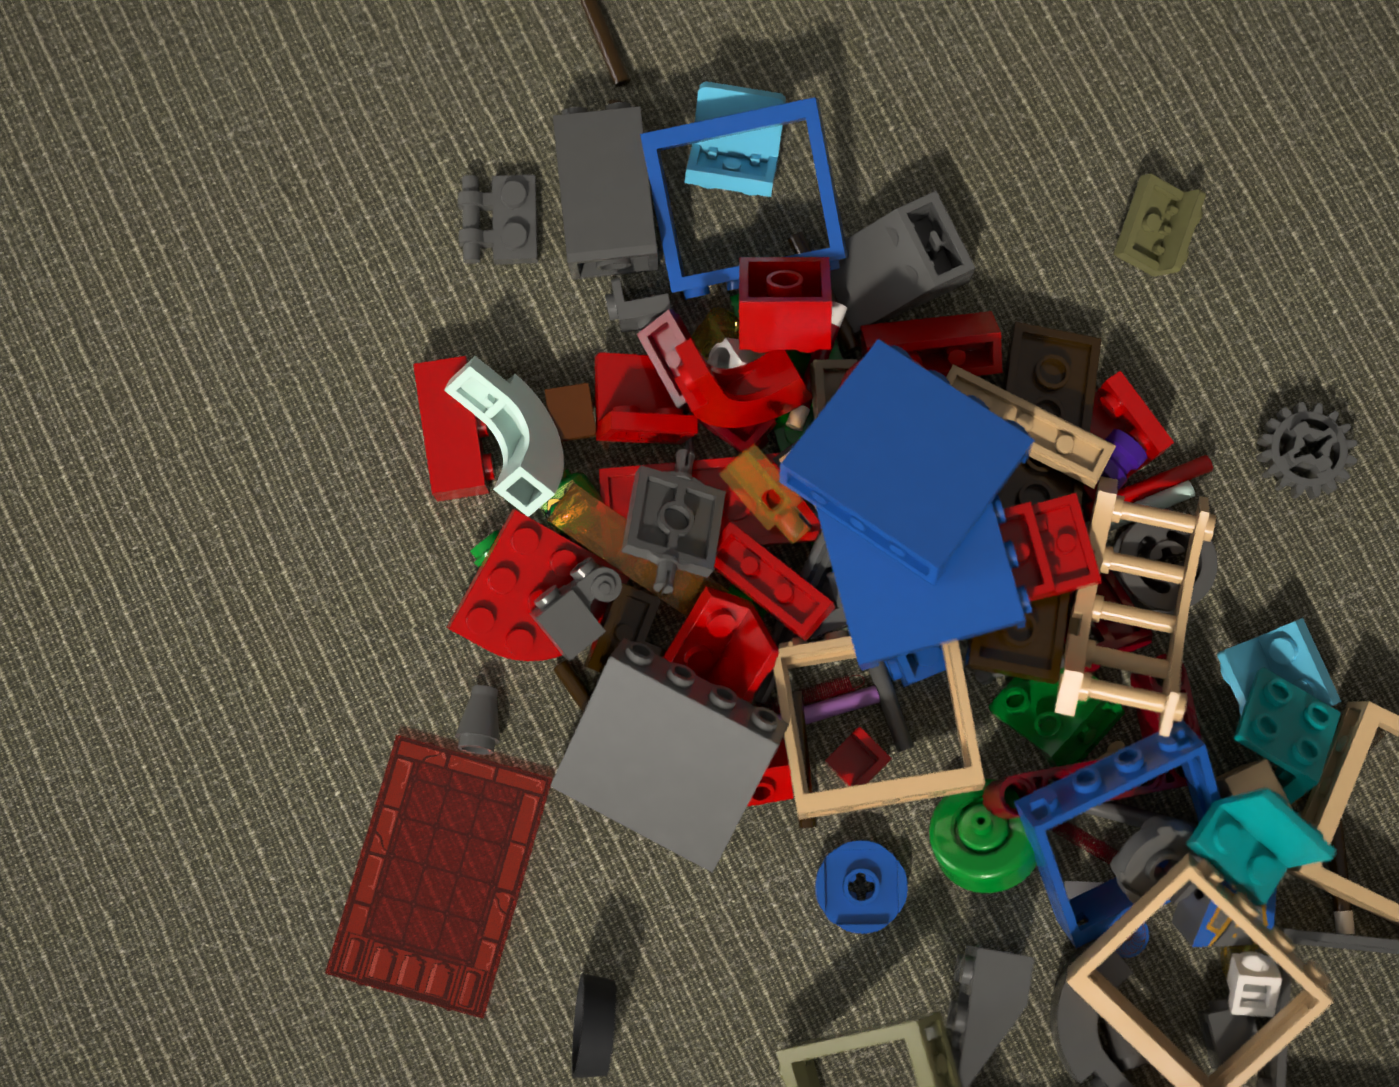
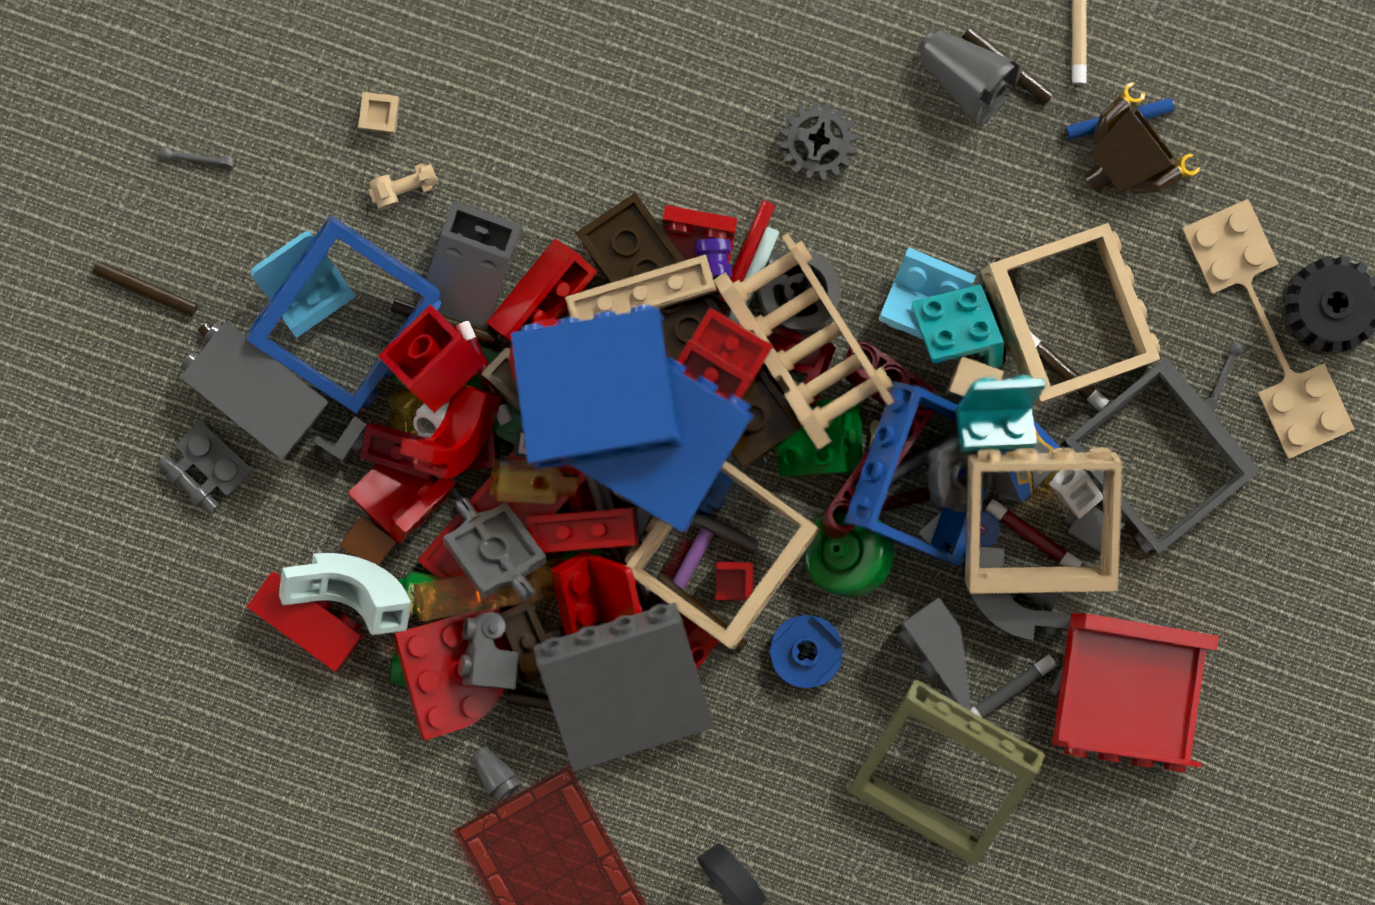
camera: 45 degrees left, 5 degrees up
olive bracket [1113,173,1206,277] -> none
none -> tan plate [358,92,400,134]
none -> tan bar [368,163,439,210]
none -> red plate [565,481,595,513]
none -> dark red bar [984,499,1082,567]

